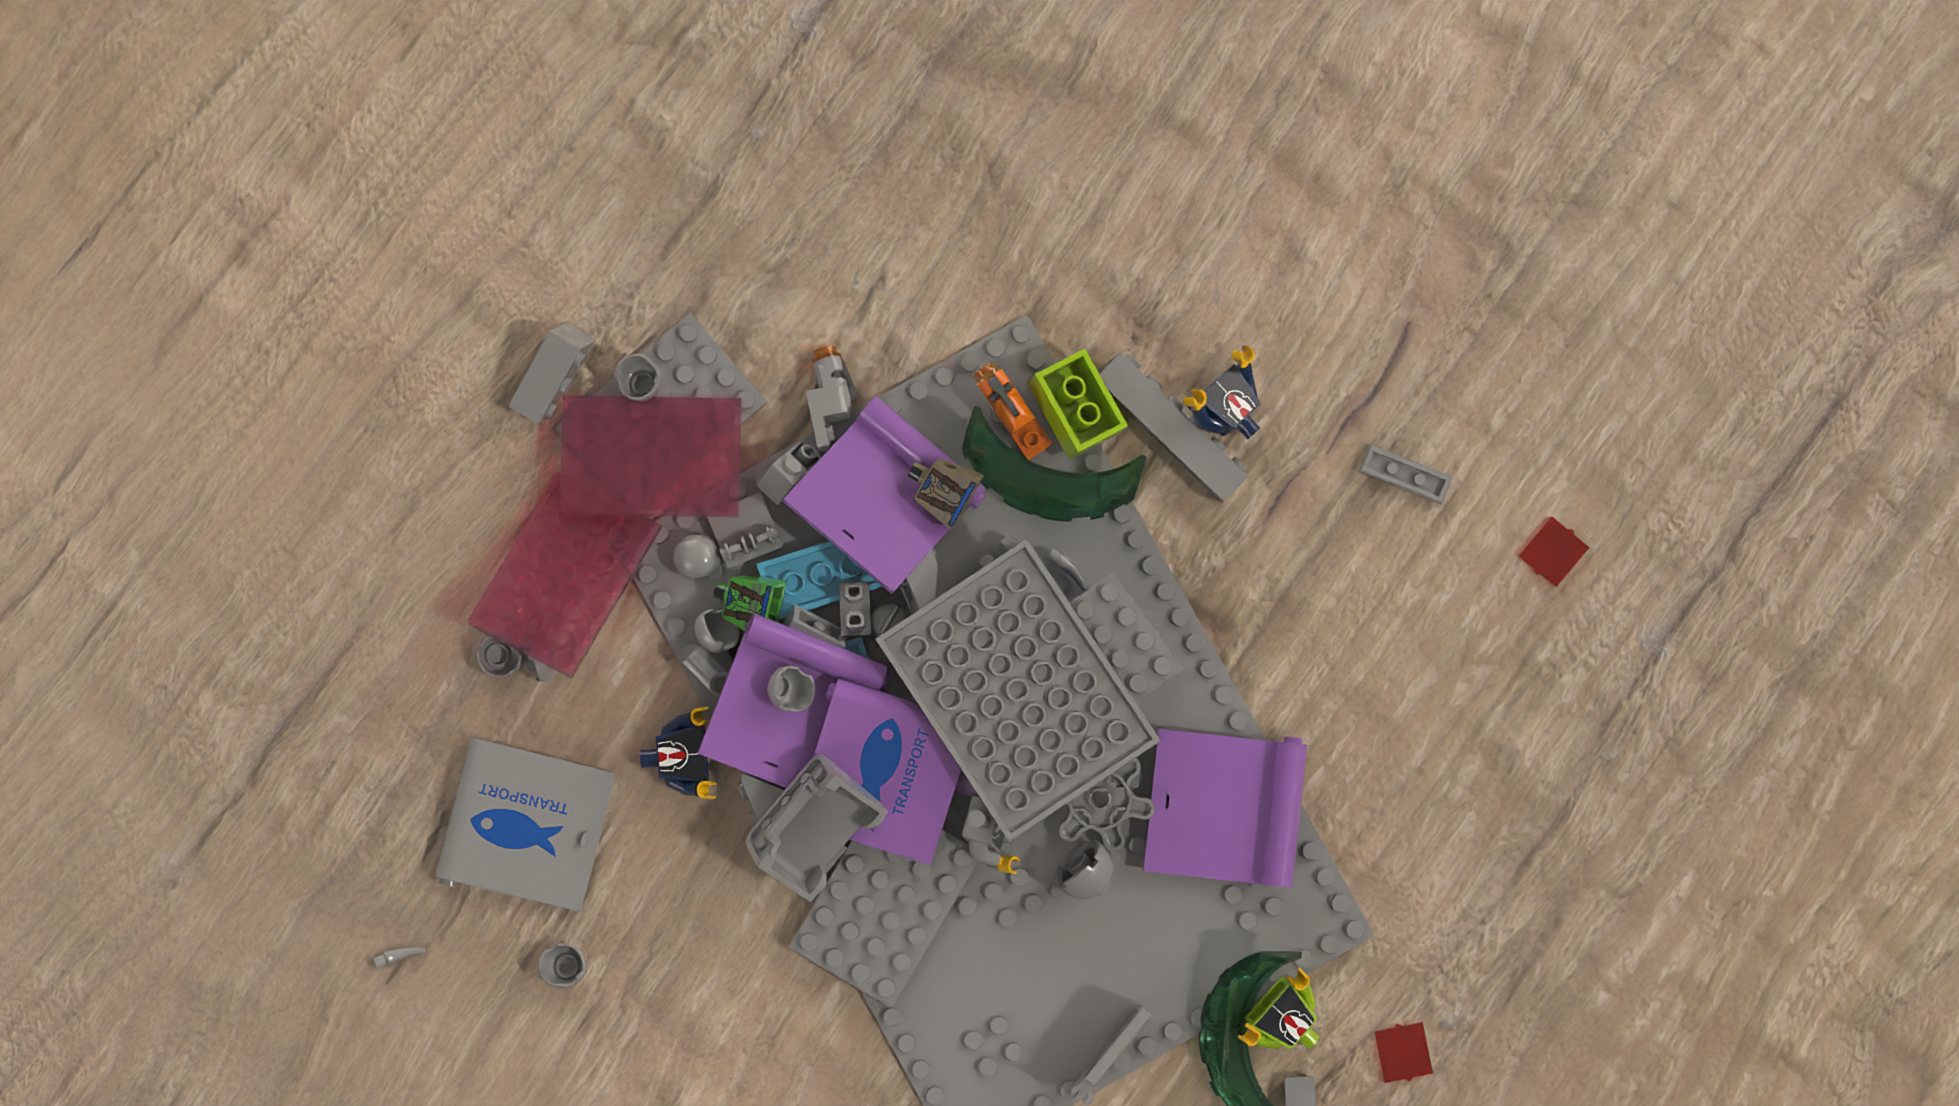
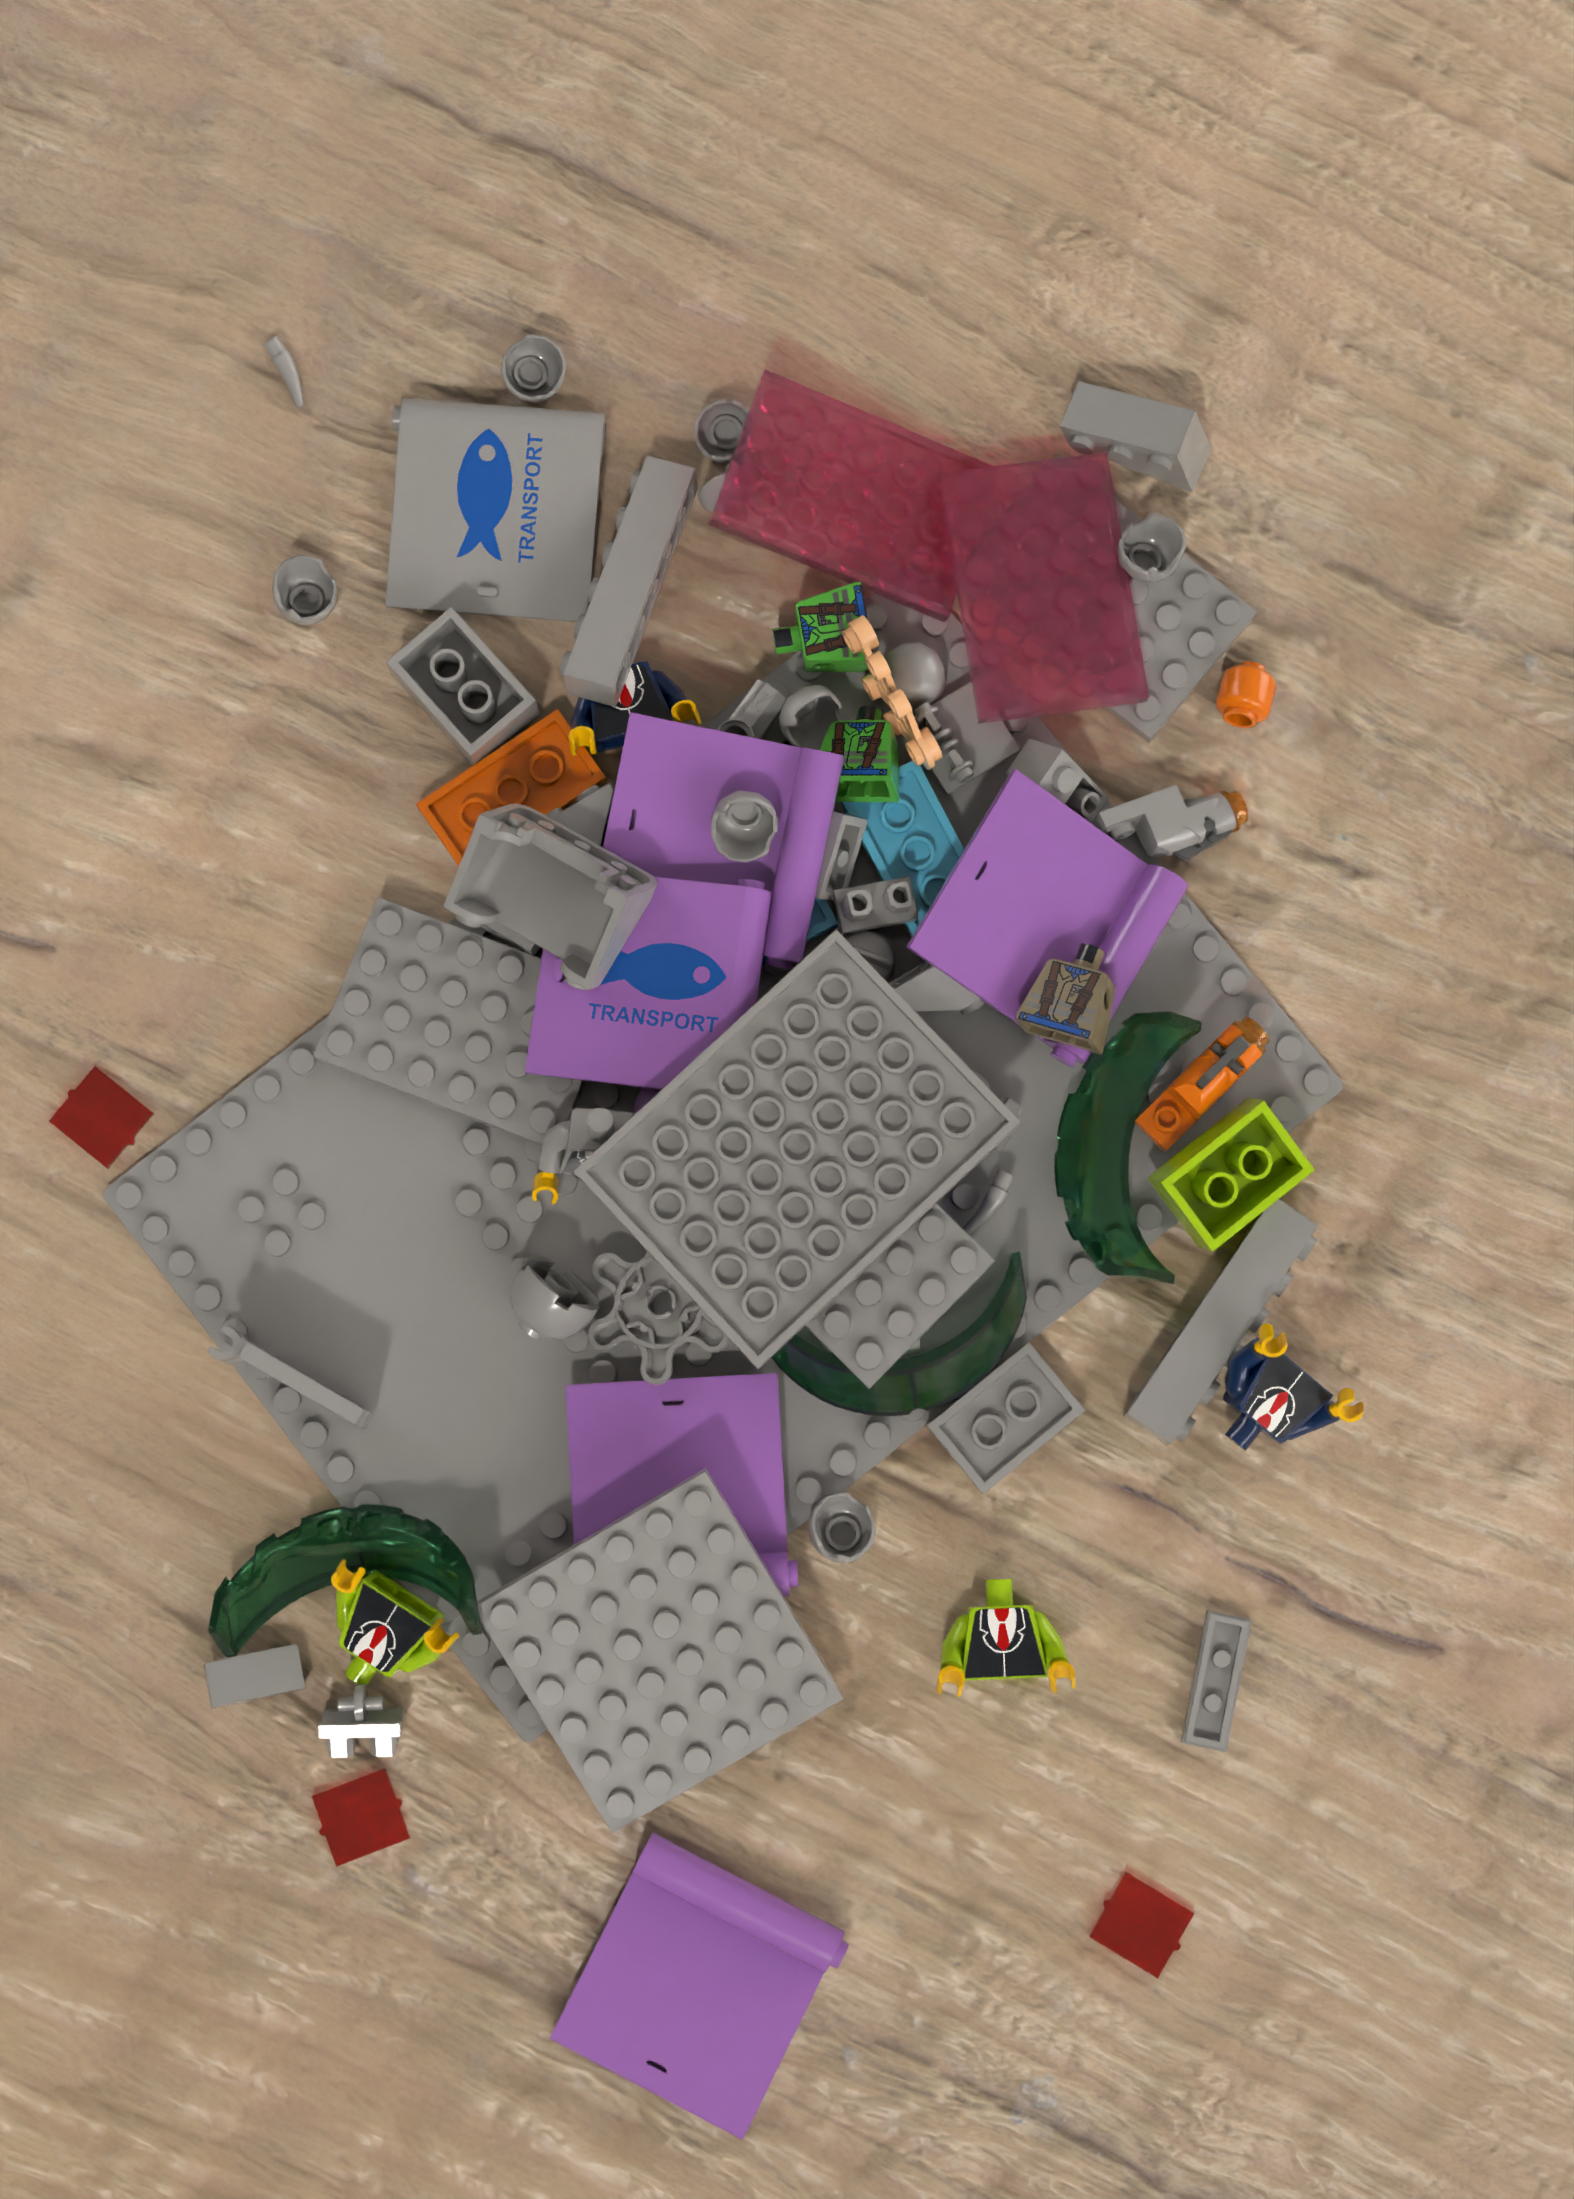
camera: 80 degrees right, 5 degrees down
none -> light grey hips [318,1684,405,1758]
none -> light grey brick [386,606,540,765]
none -> orange plate [416,709,607,867]
none -> light grey plate [473,1468,844,1833]
none -> light grey hair [501,334,567,403]
none -> medium lavender door [549,1832,849,2140]
none -> light grey brick [560,455,698,707]
none -> clear green windscreen [771,1251,1027,1417]
none -> torso [772,582,874,672]
none -> light grey hair [808,1492,876,1564]
none -> light nougat plant [842,615,943,770]
none -> light grey plate [926,1342,1085,1495]
none -> torso [936,1579,1076,1697]
none -> orange head [1216,661,1277,728]

